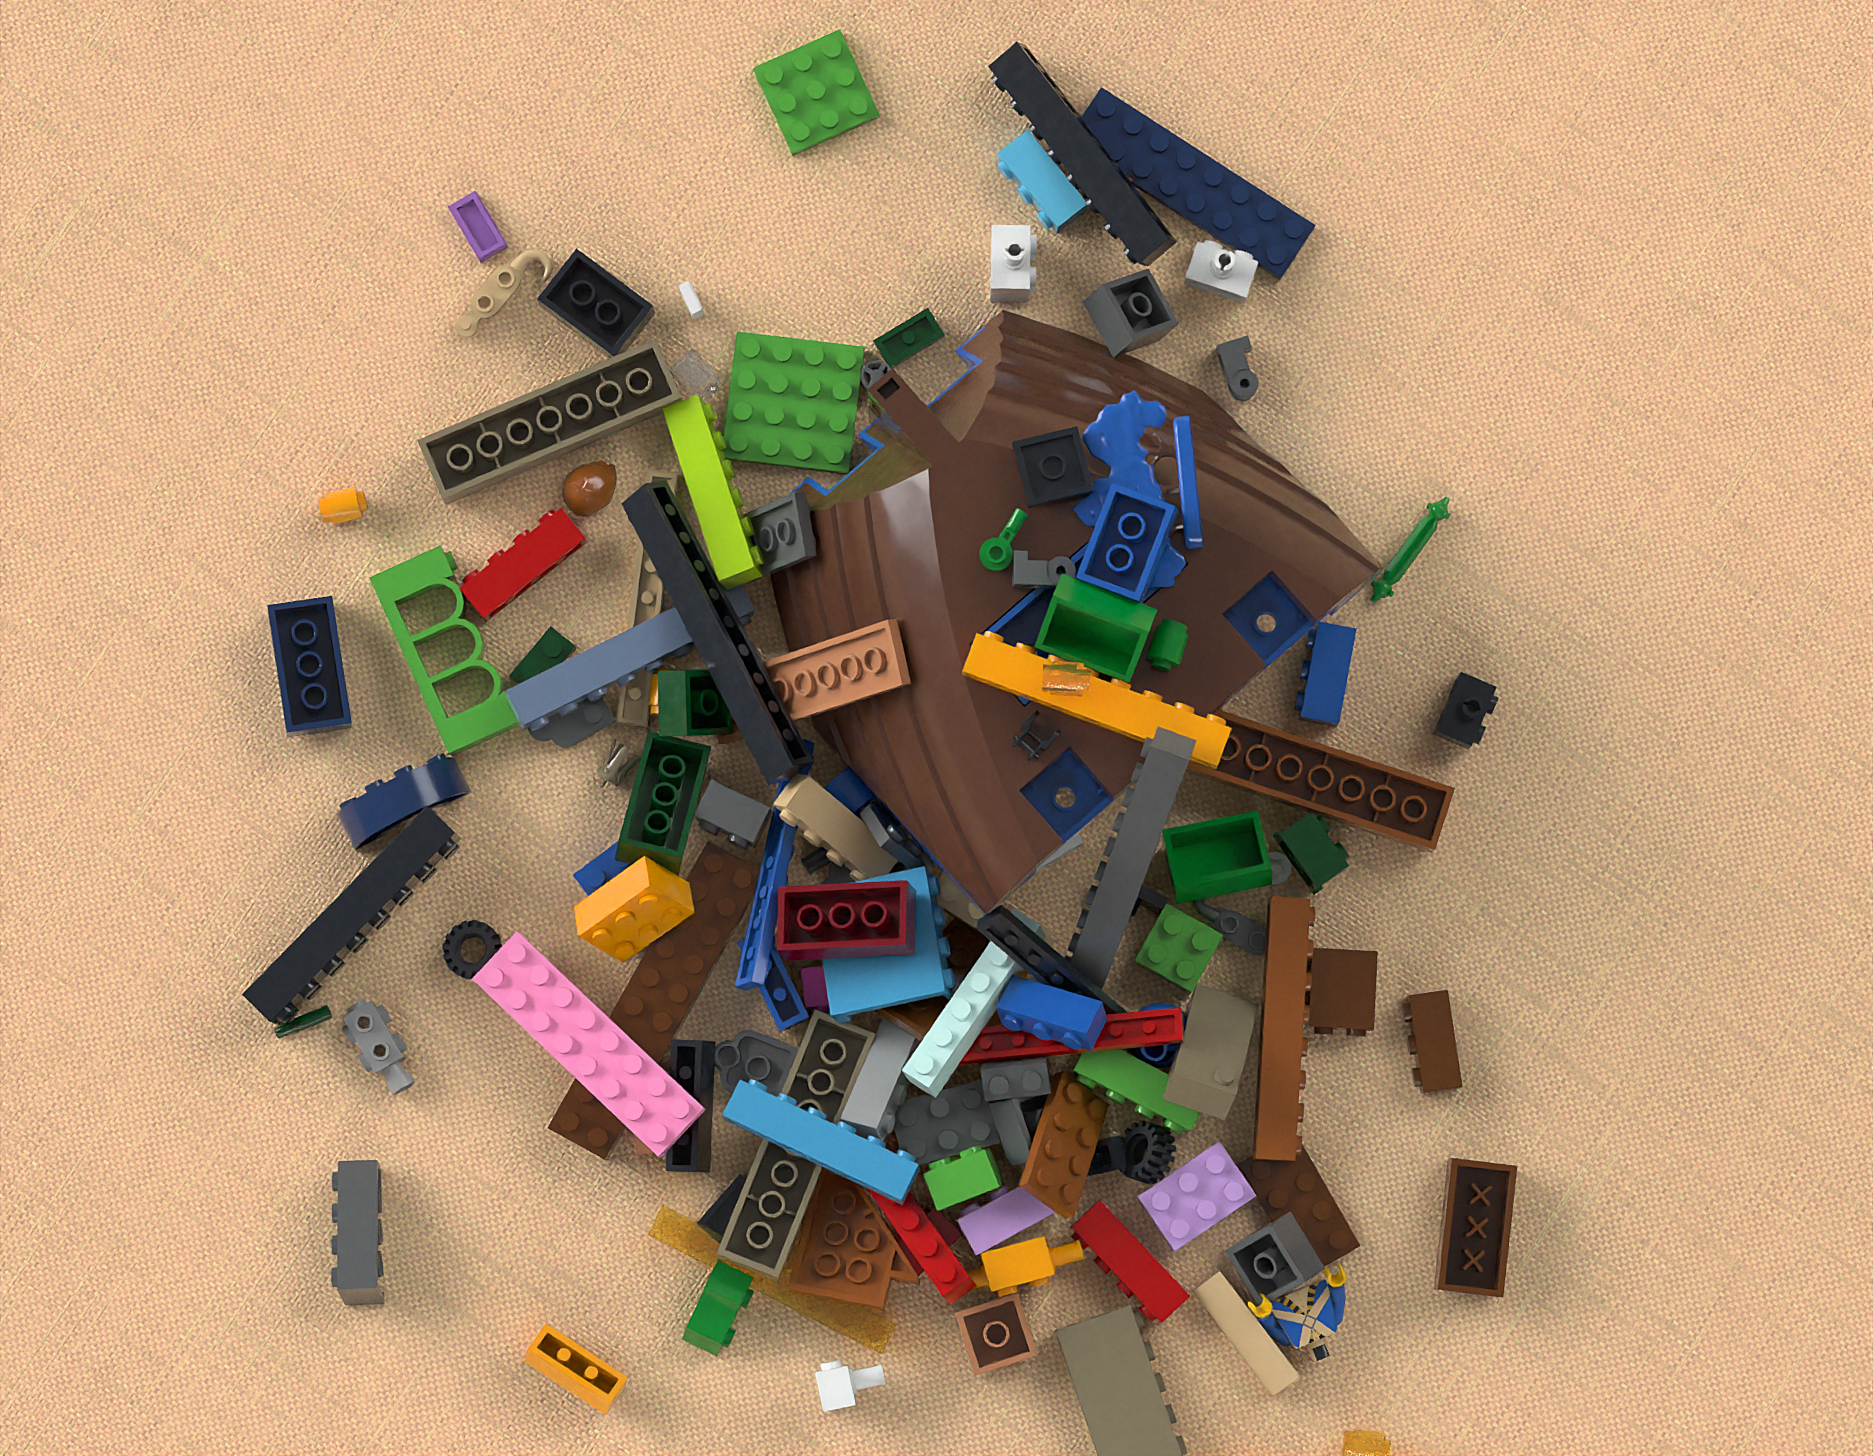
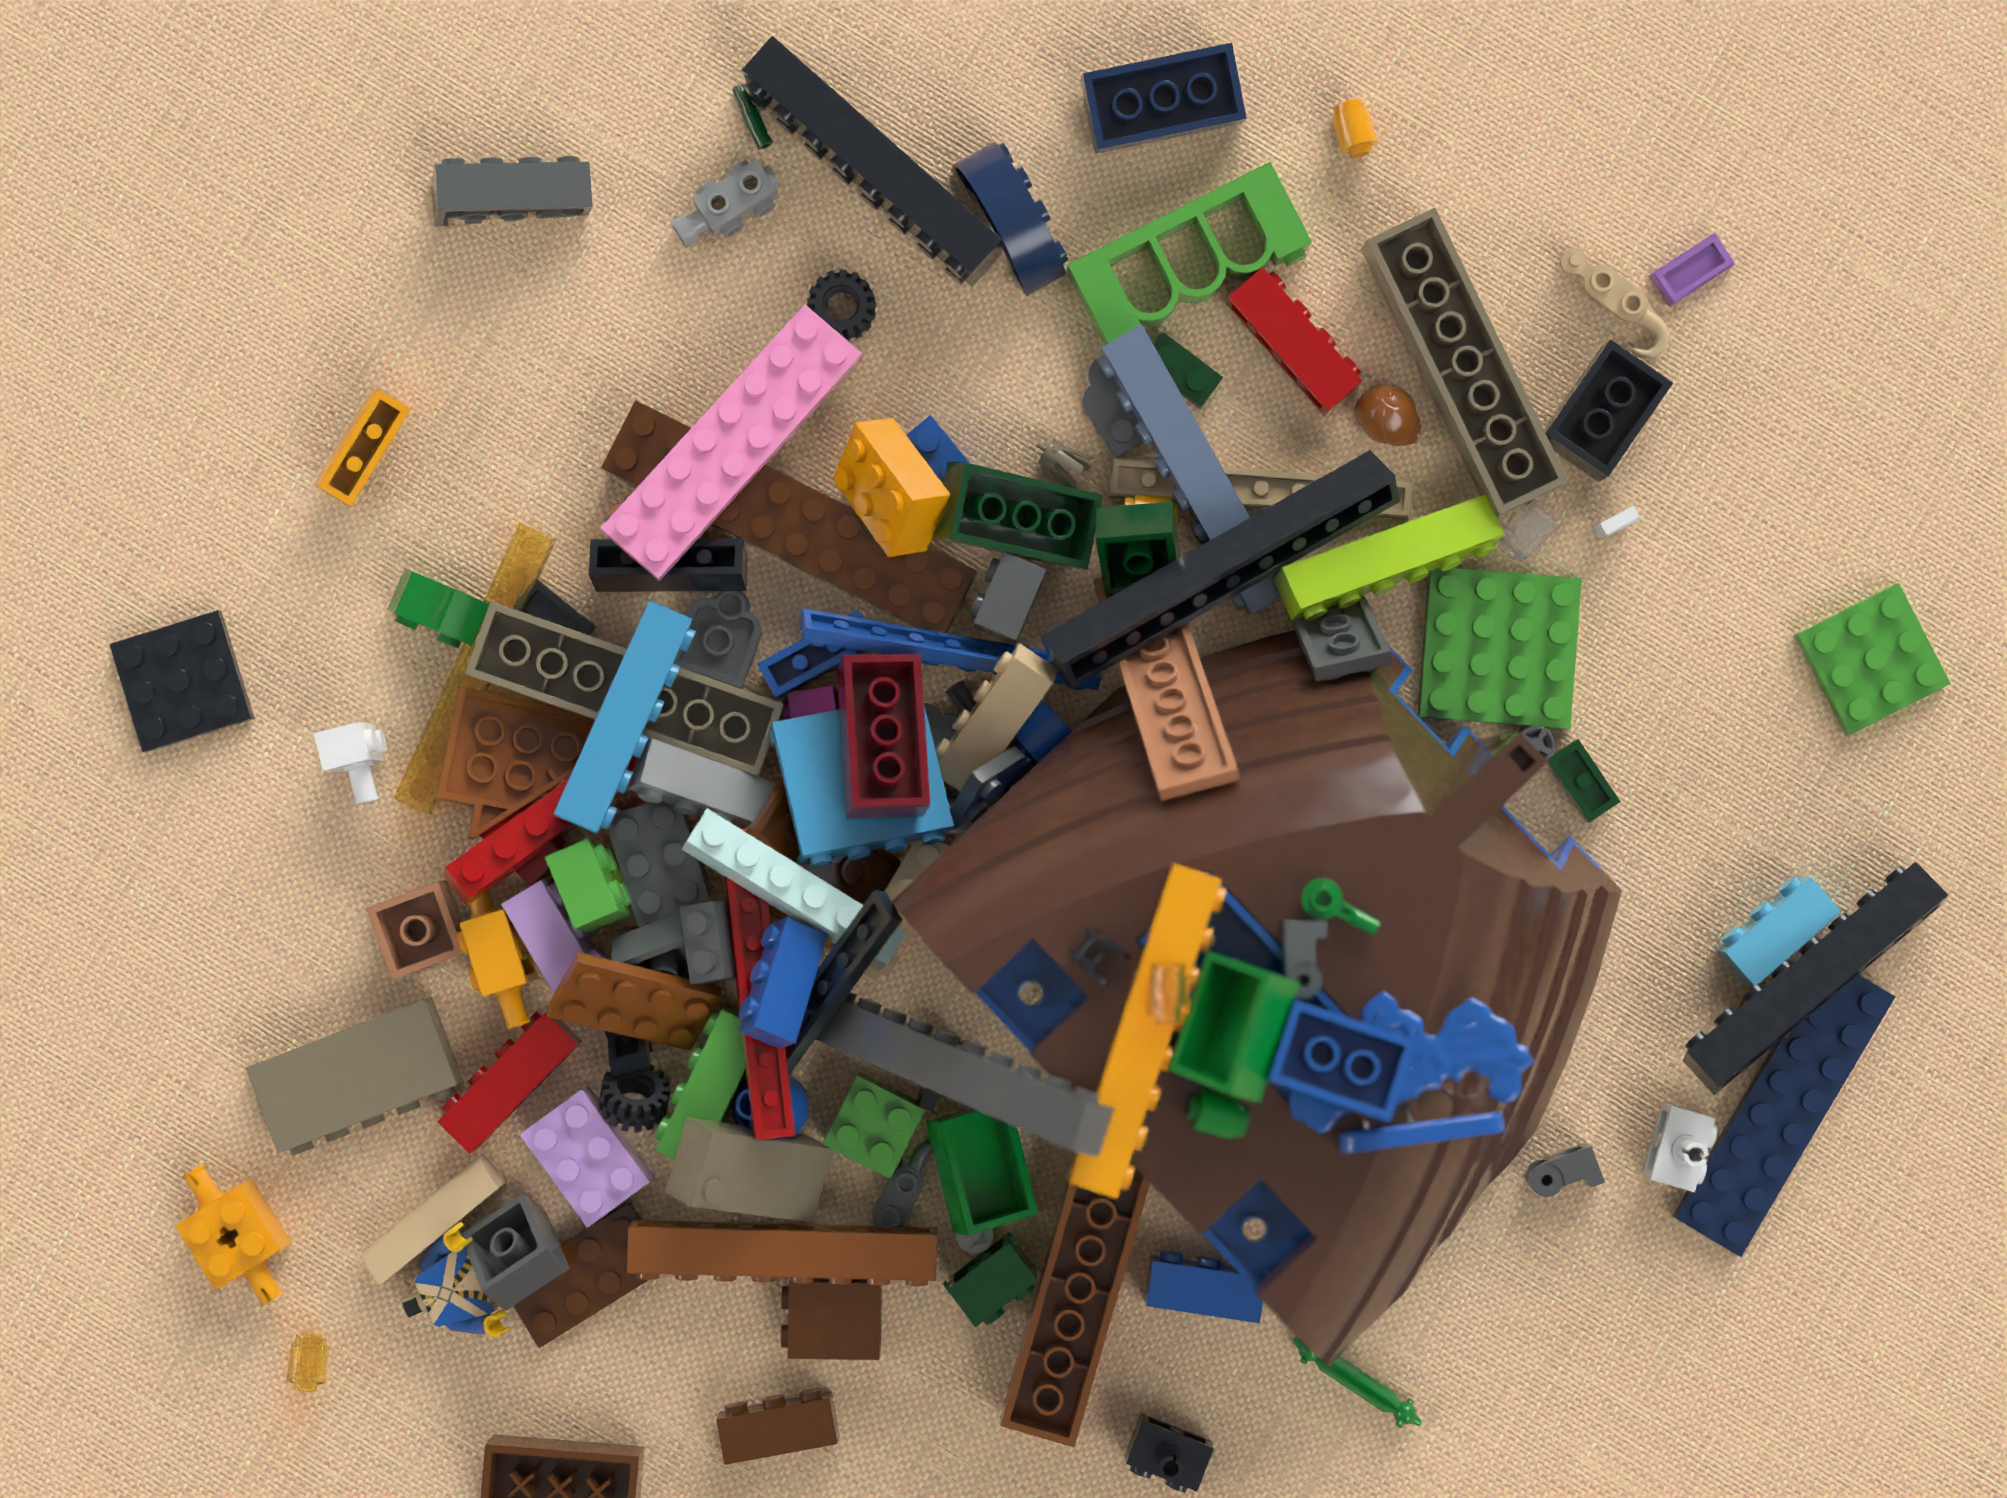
camera: 85 degrees right, 5 degrees up
white brick [990,225,1037,302] -> none
black plate [1012,426,1094,509] -> none
dark grey brick [1083,268,1179,357] -> none

